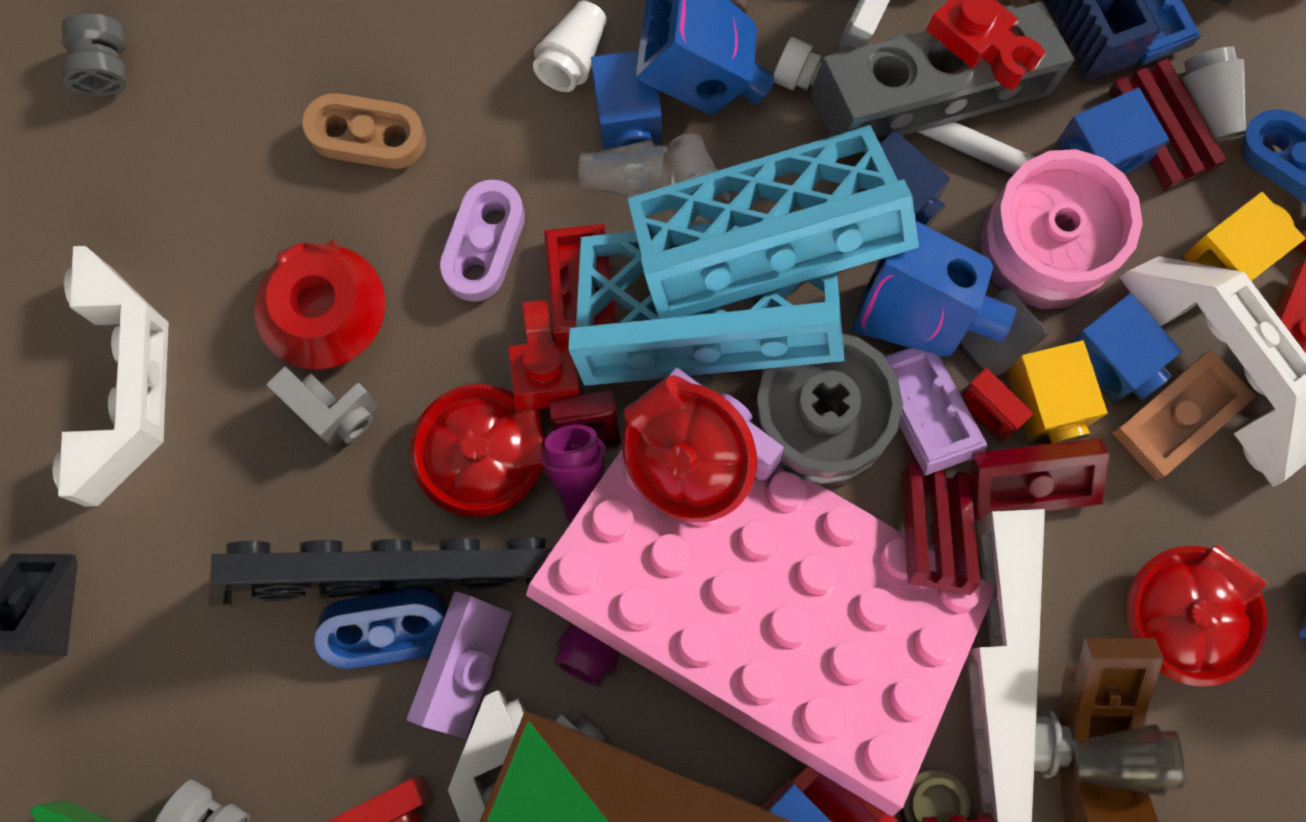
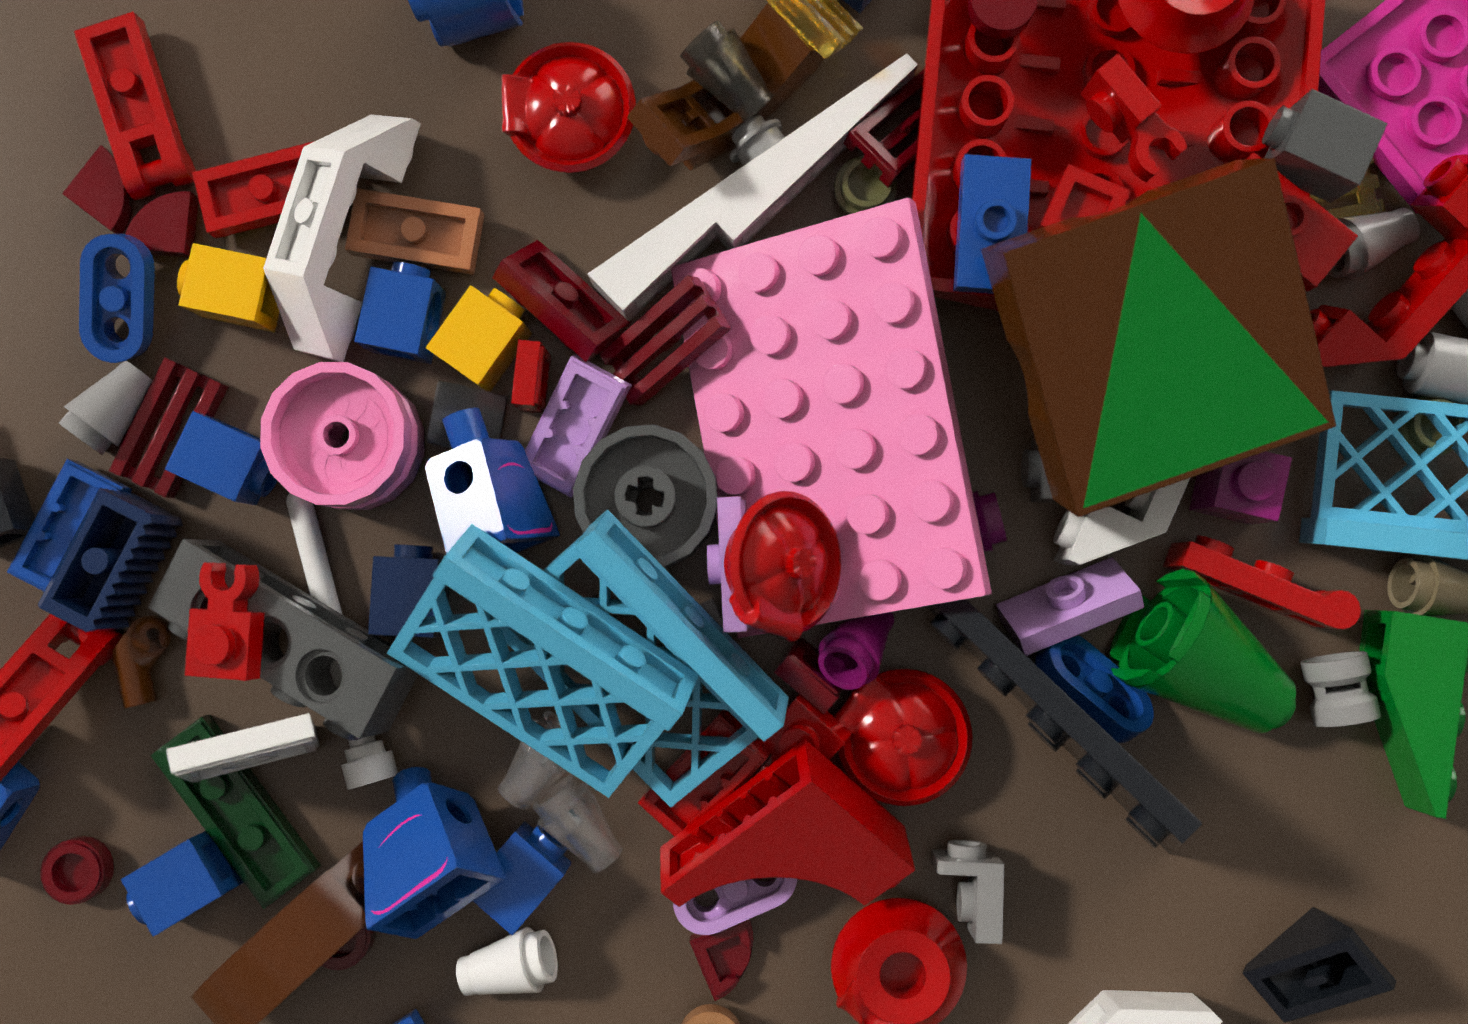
camera: 130 degrees left, 10 degrees up
none -> red arch [660,739,915,907]
none -> dark red tile [689,918,753,1001]
none -> green cone [1110,569,1296,733]

